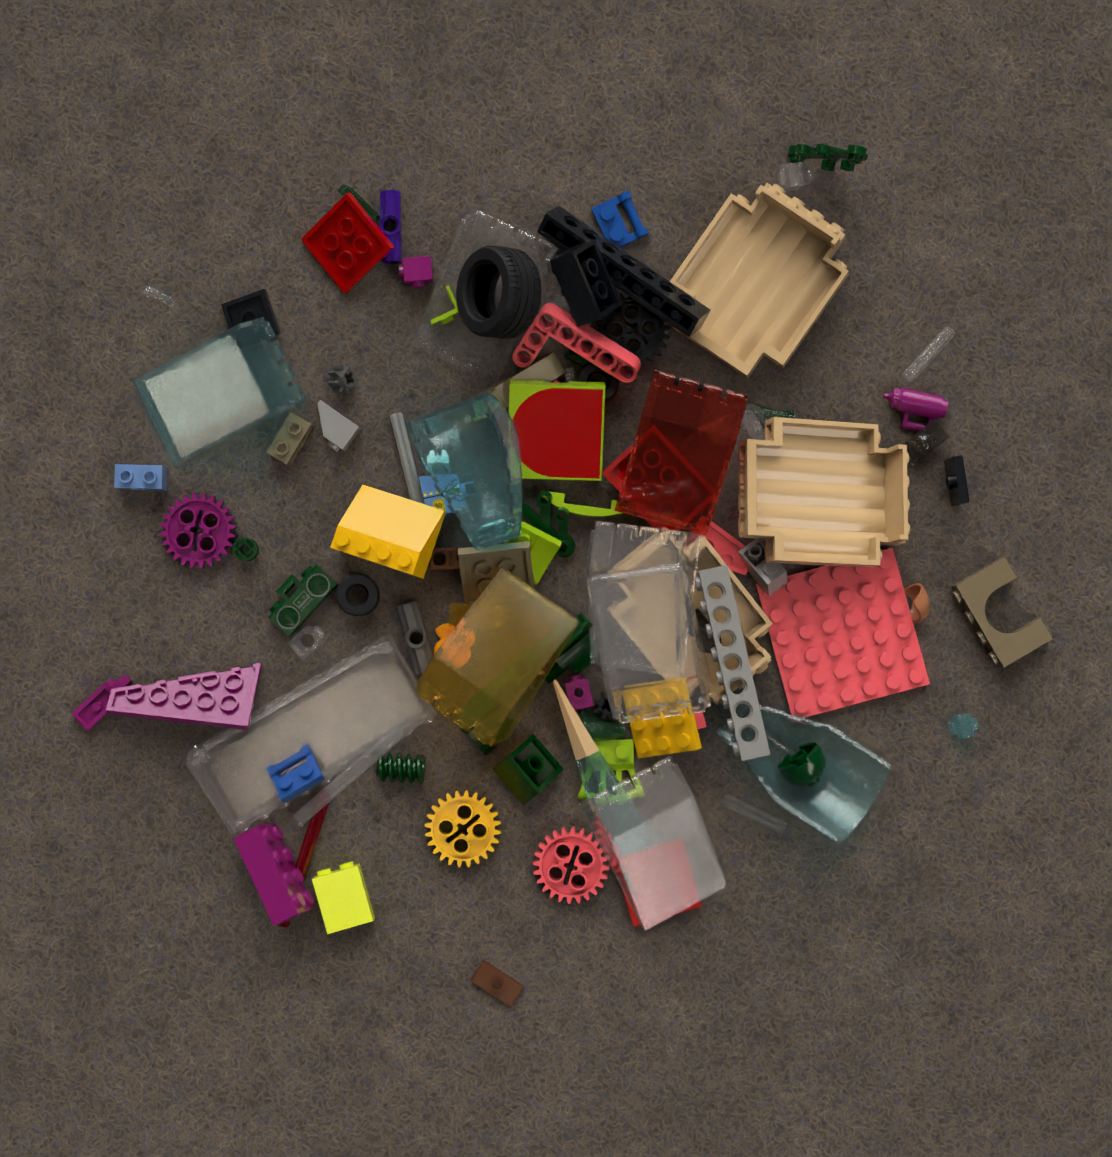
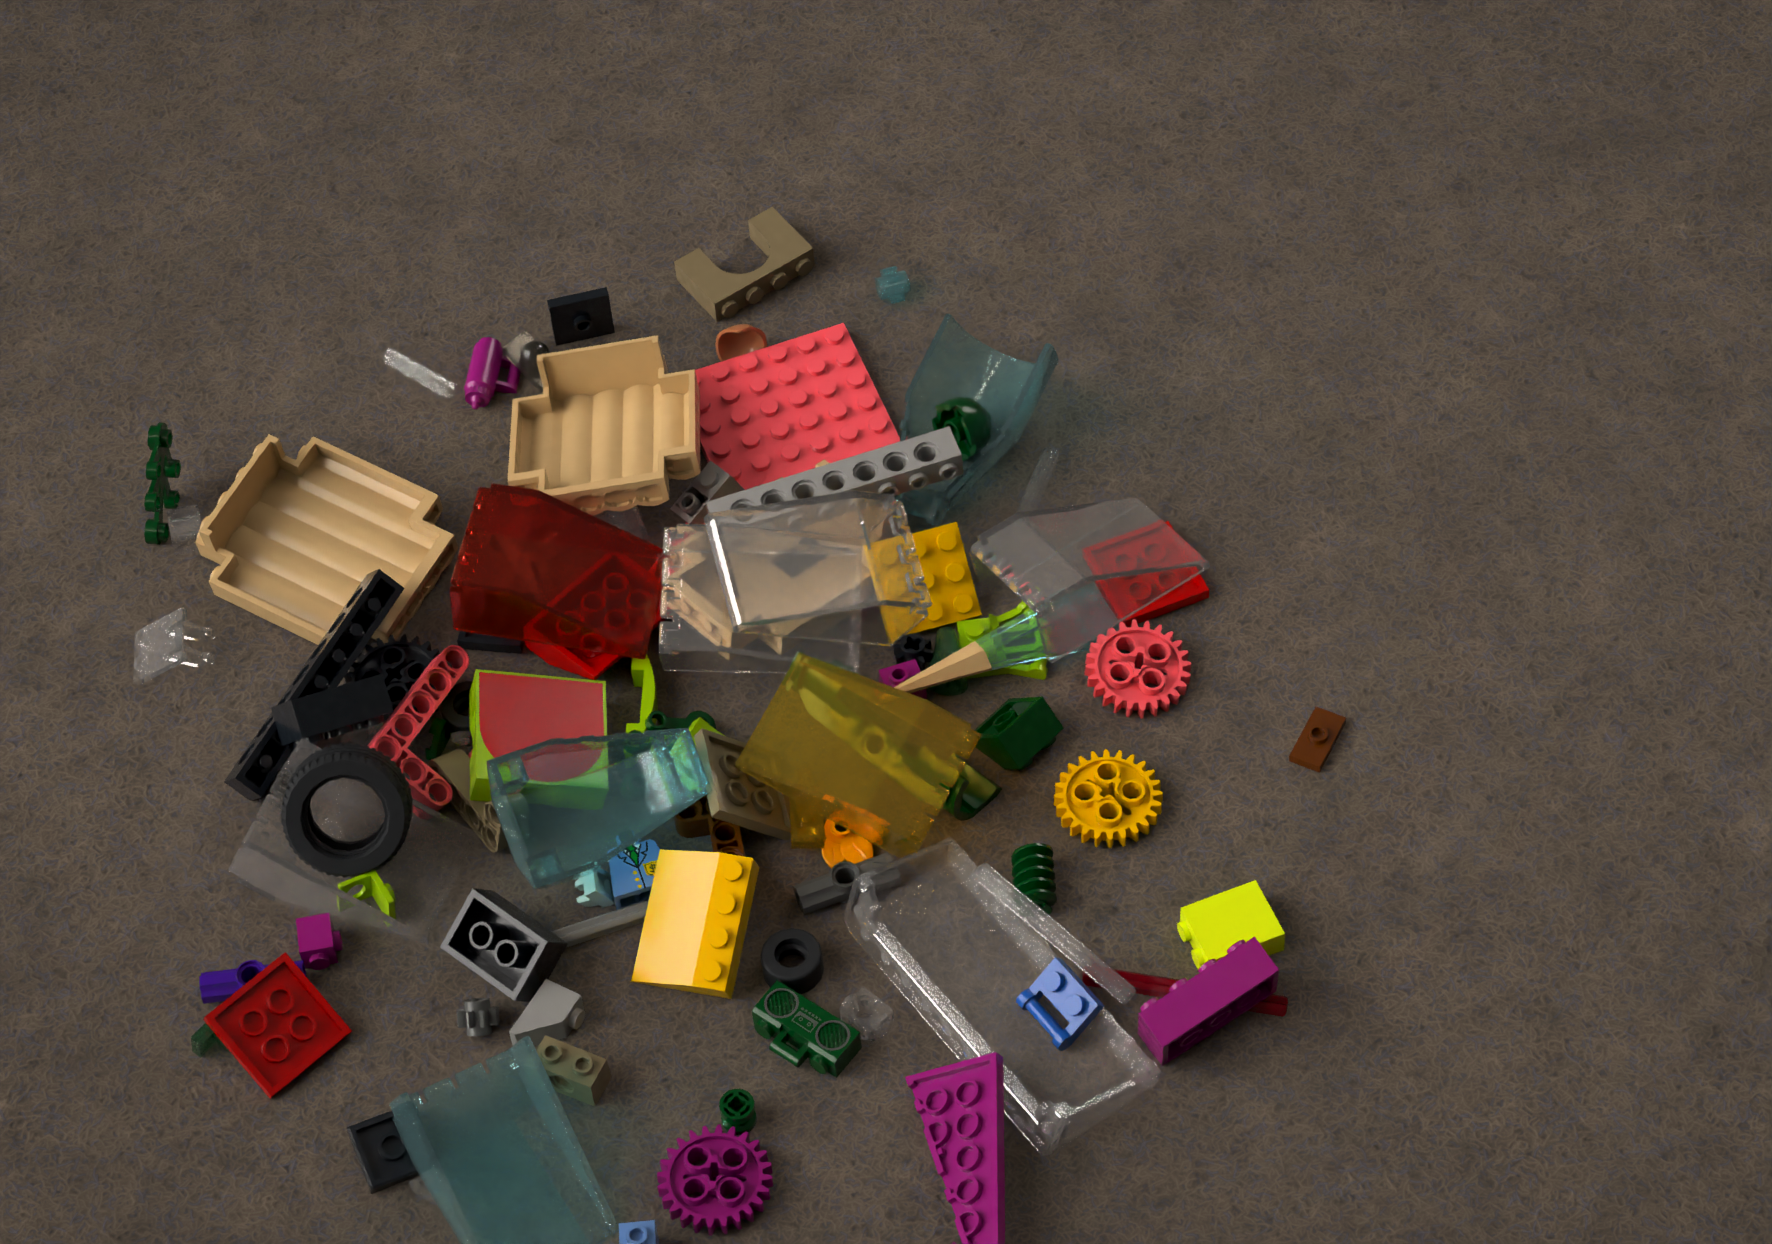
camera: 85 degrees left, 35 degrees down
blue plate [591,191,649,247] -> none
none -> clear plate [133,607,215,685]
none -> black brick [440,888,568,1002]

